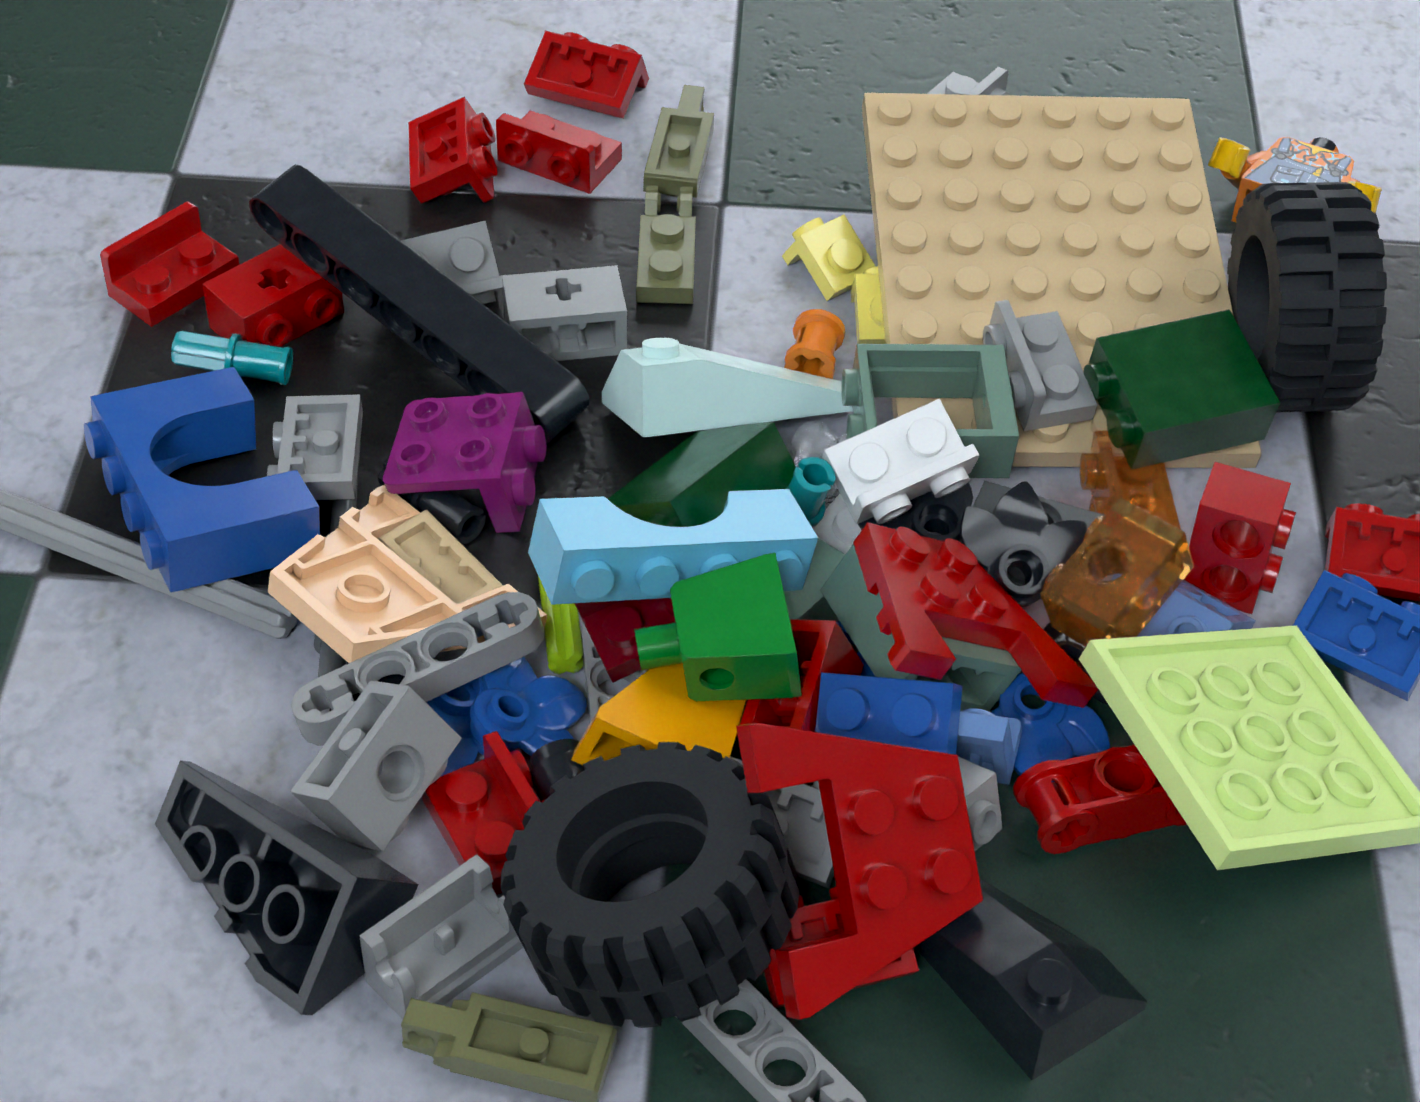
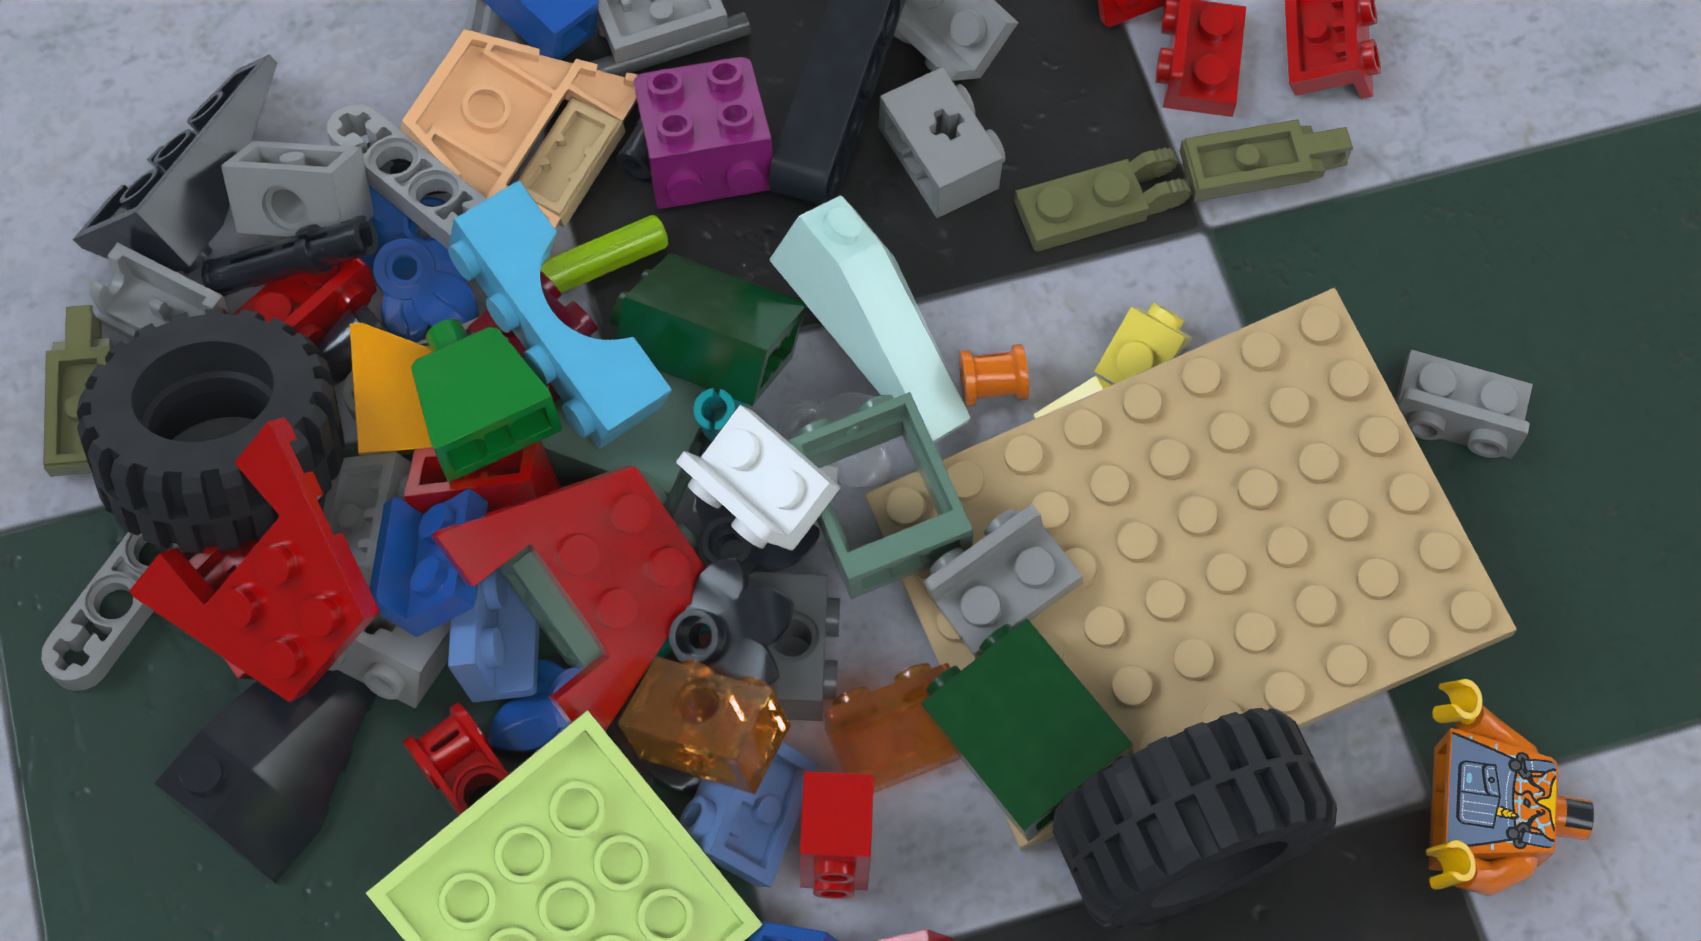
camera: 70 degrees right, 20 degrees up
none -> black pin [201,215,378,297]

